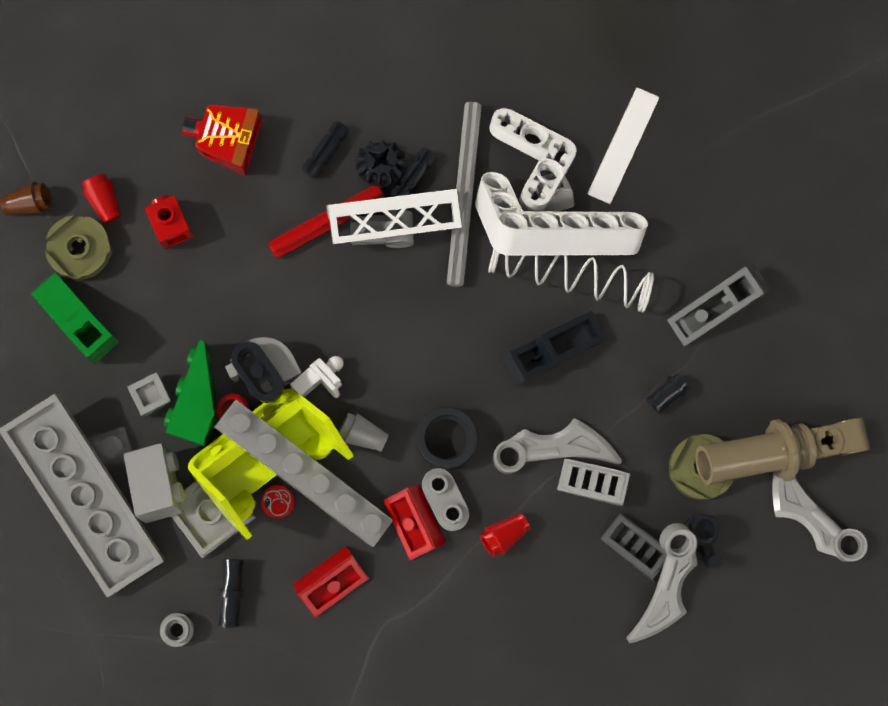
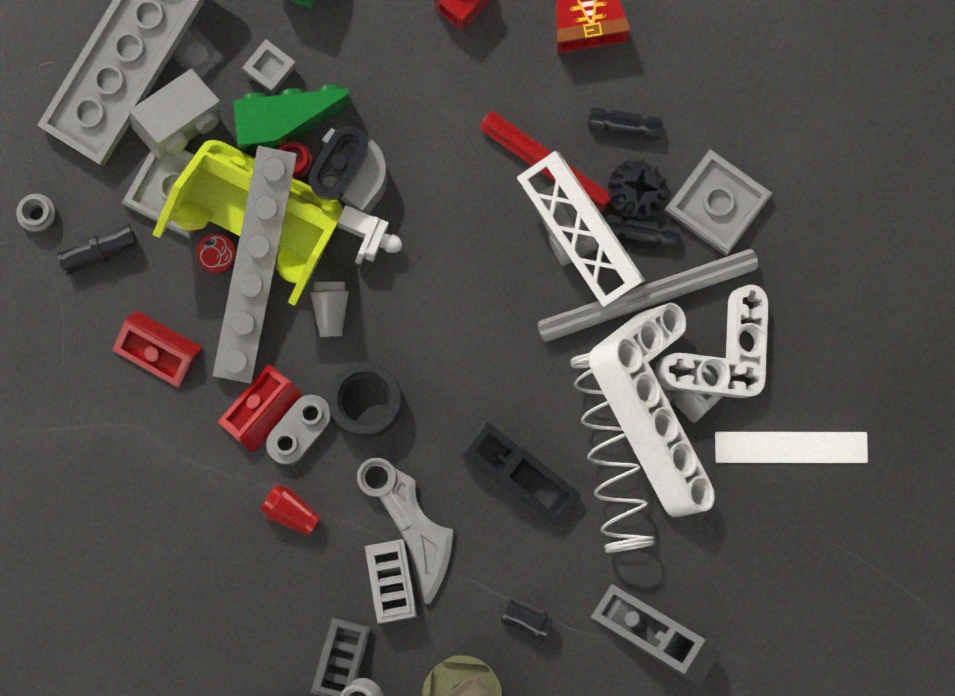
camera: 70 degrees right, 0 degrees up
none -> light grey tile [664,149,772,257]

